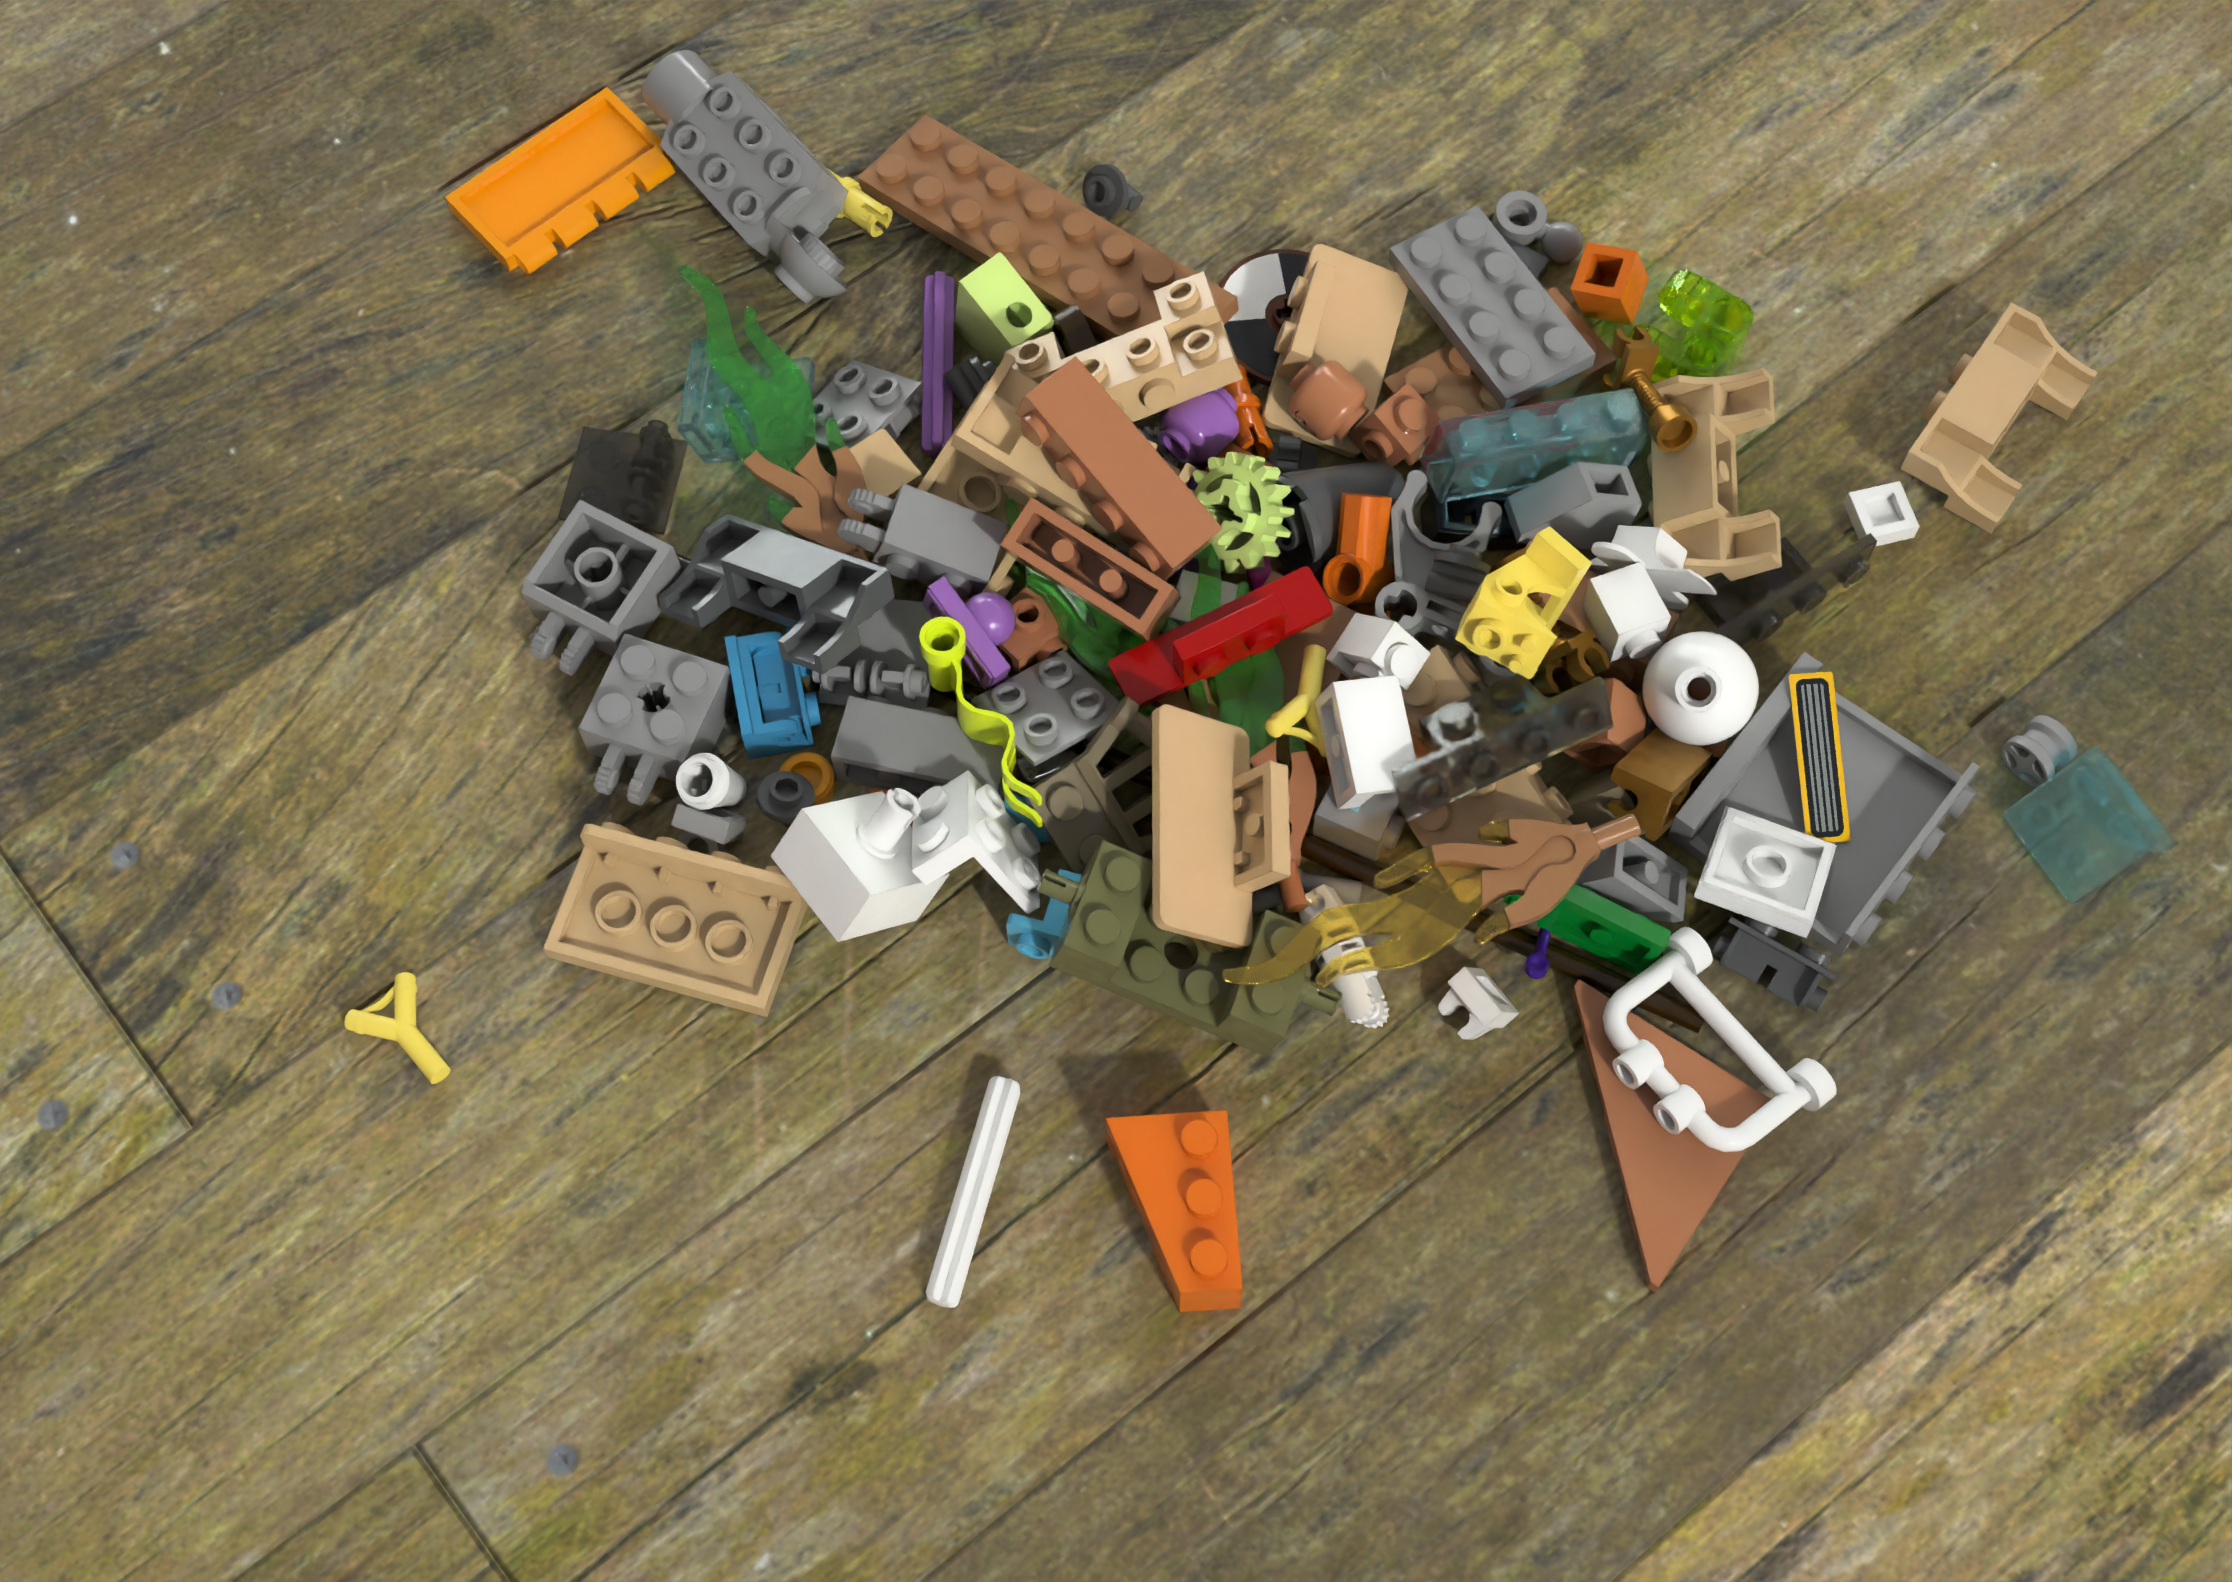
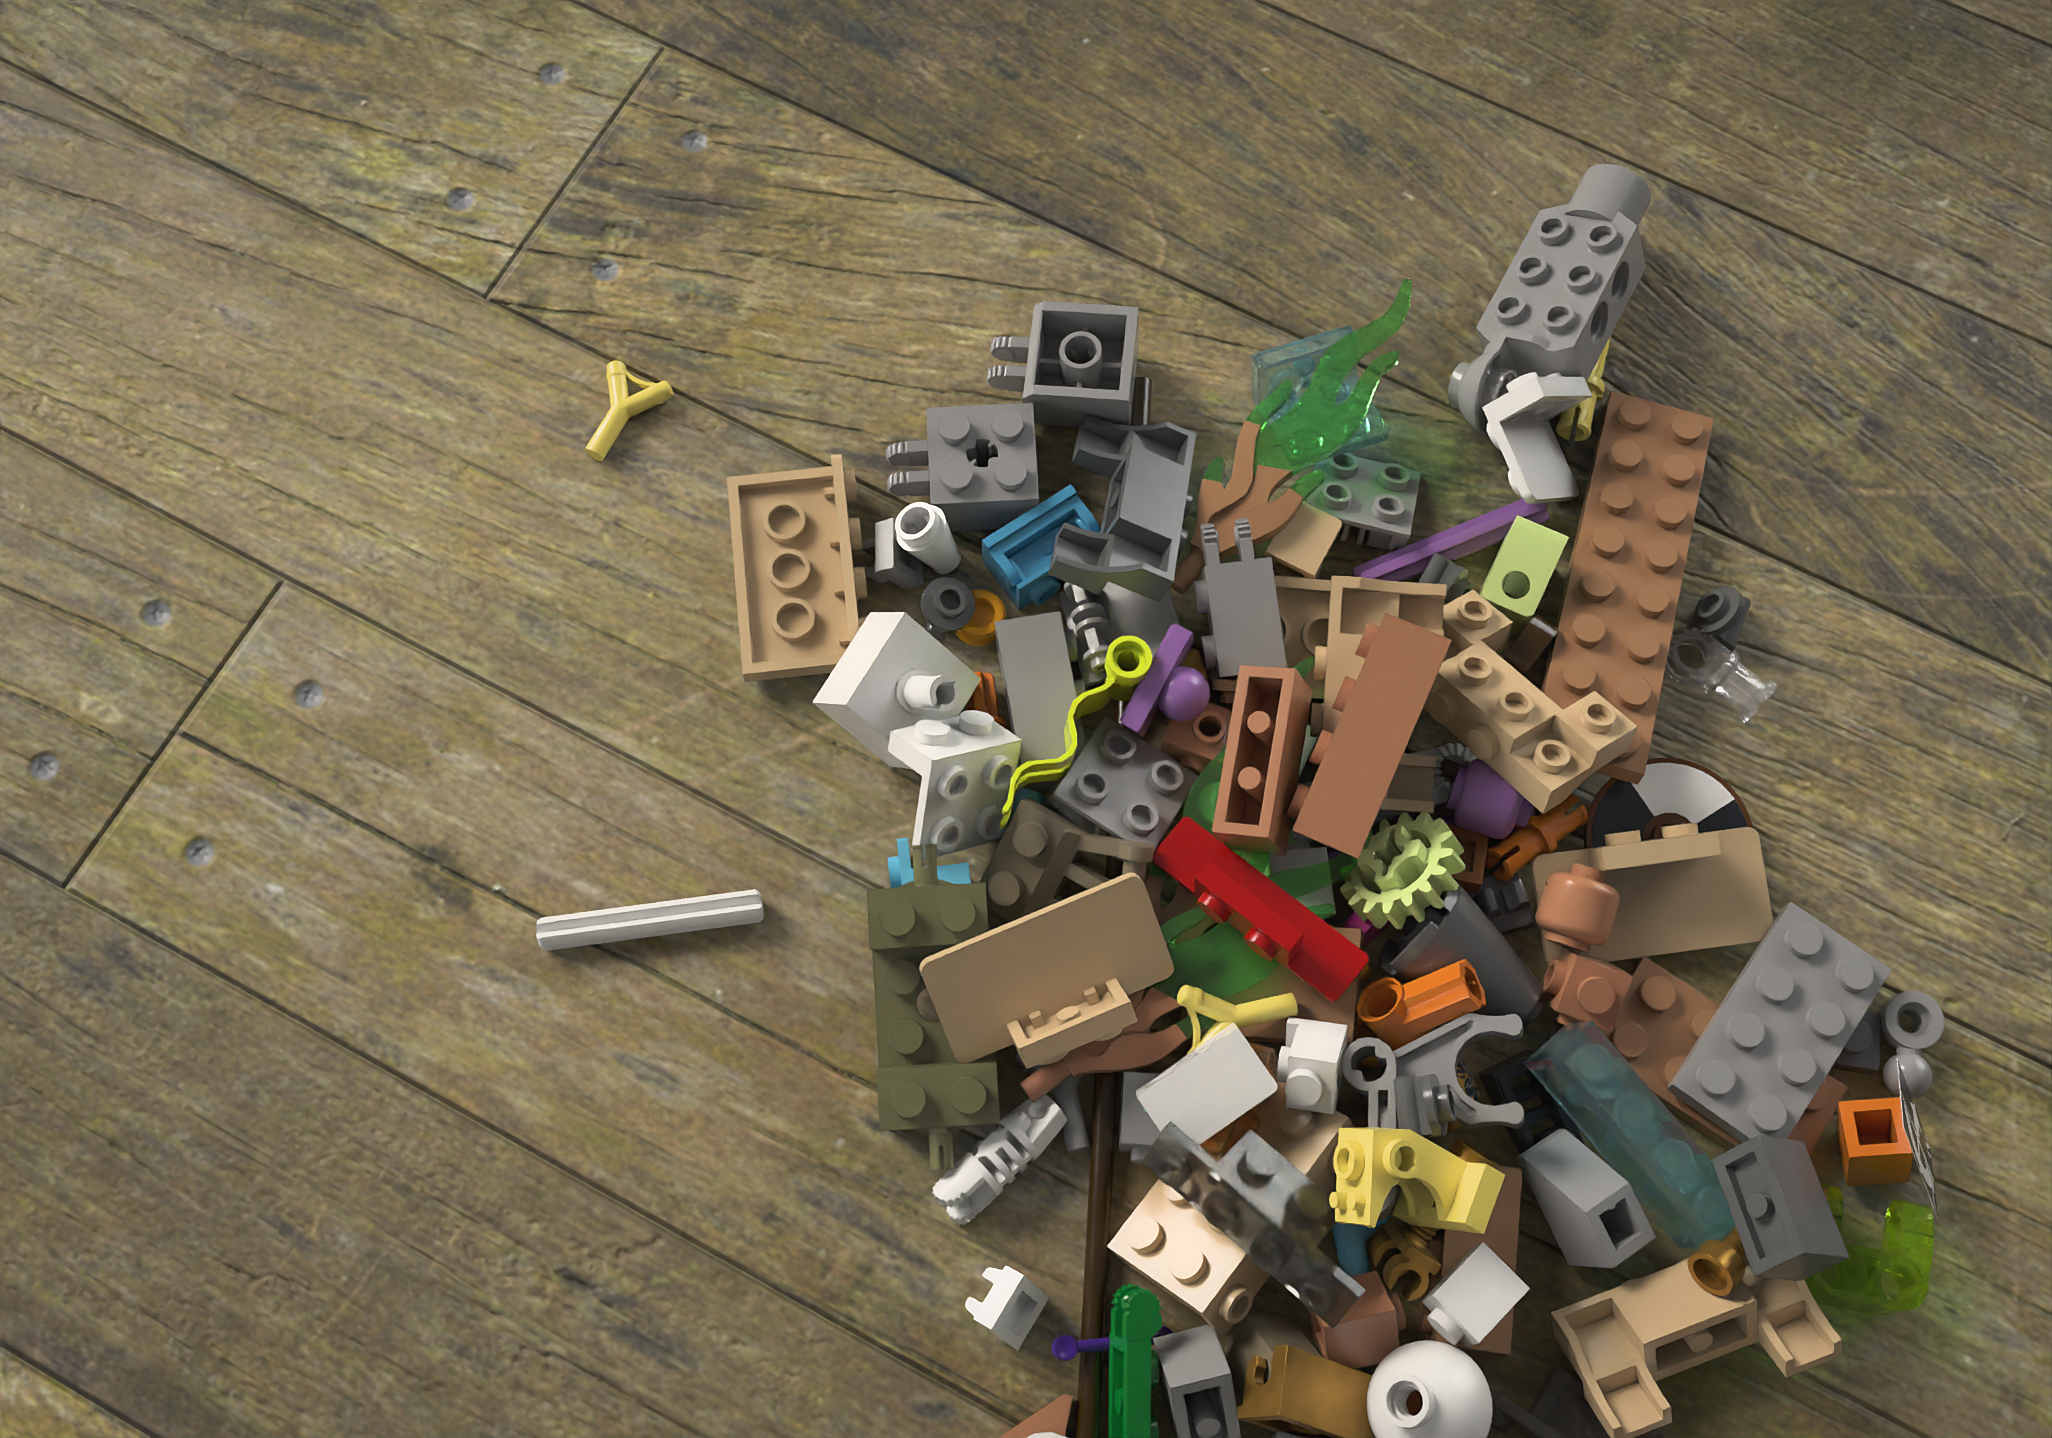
camera: 65 degrees right, 5 degrees up
light orange hinge [445,87,675,275] -> none
clear smoke hinge [558,420,688,535] -> none
orange wedge [1105,1110,1243,1313] -> none
clear yellow piece [1222,813,1641,989] -> none
white piece [1589,525,1717,610] -> none
none -> white bracket [1482,372,1592,504]
none -> clear connector [1665,628,1778,723]
none -> dark grey panel [1712,1134,1849,1281]
none -> black sticker [1897,1058,1938,1219]

